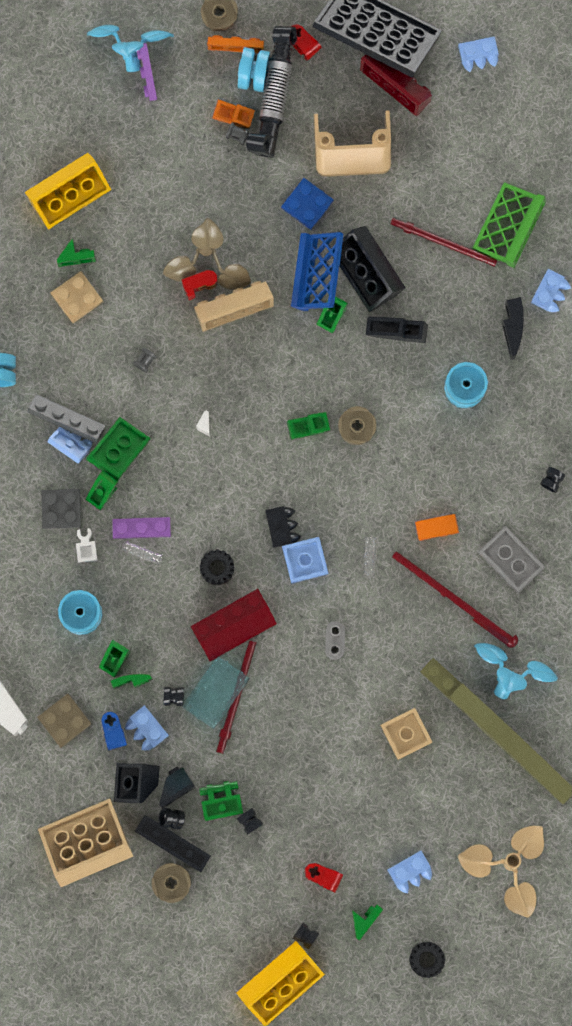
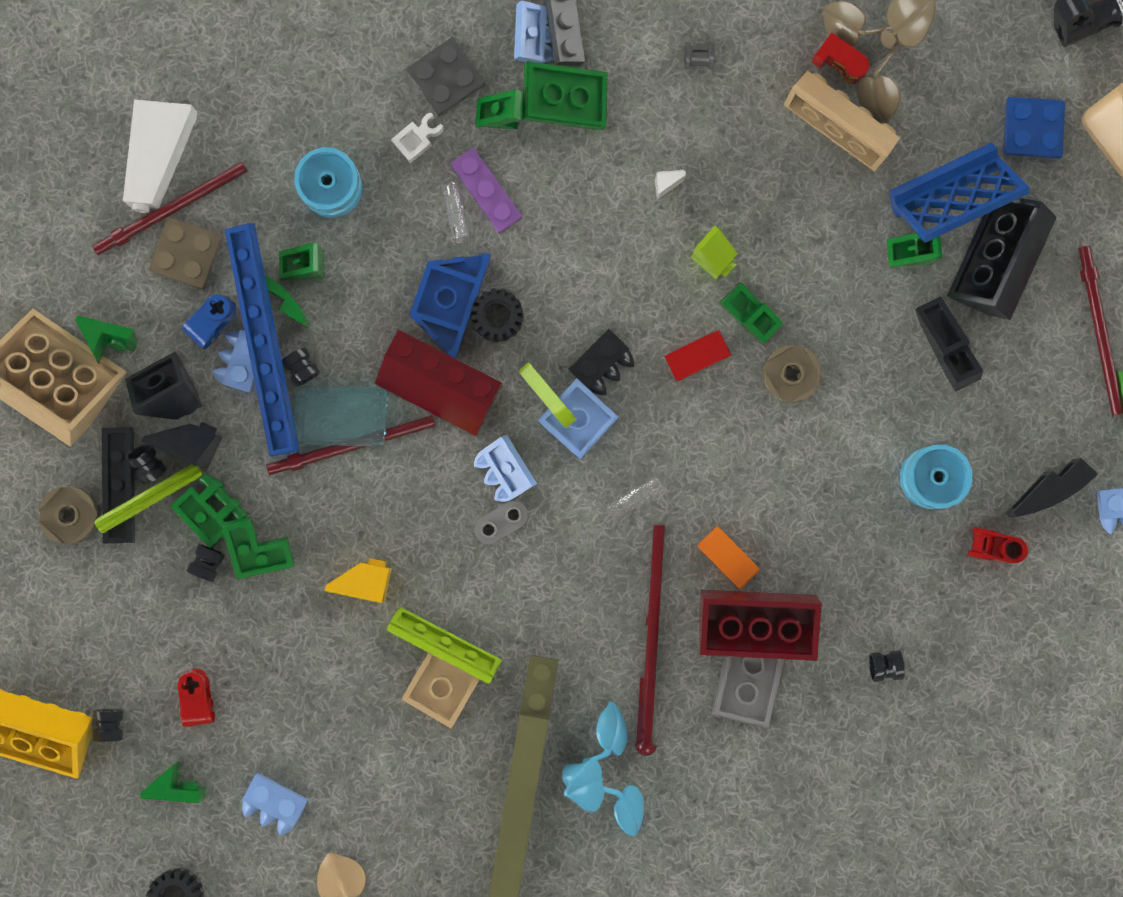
camera: 55 degrees right, 5 degrees up
none -> green slope [75,315,138,363]
none -> dark red bar [92,162,248,256]
none -> lime axle [94,464,202,533]
none -> green plate [222,517,295,580]
none -> blue tile [224,223,300,457]
none -> yellow slope [325,558,392,603]
none -> lime tile [386,607,502,684]
none -> blue wing [410,253,491,359]
none -> light blue plate [474,435,537,502]
none -> lime beam [518,362,577,429]
none -> red slope [664,330,732,382]
none -> lime slope [691,226,738,280]
none -> dark red slope [699,589,822,661]
none -> red piece [967,527,1028,563]

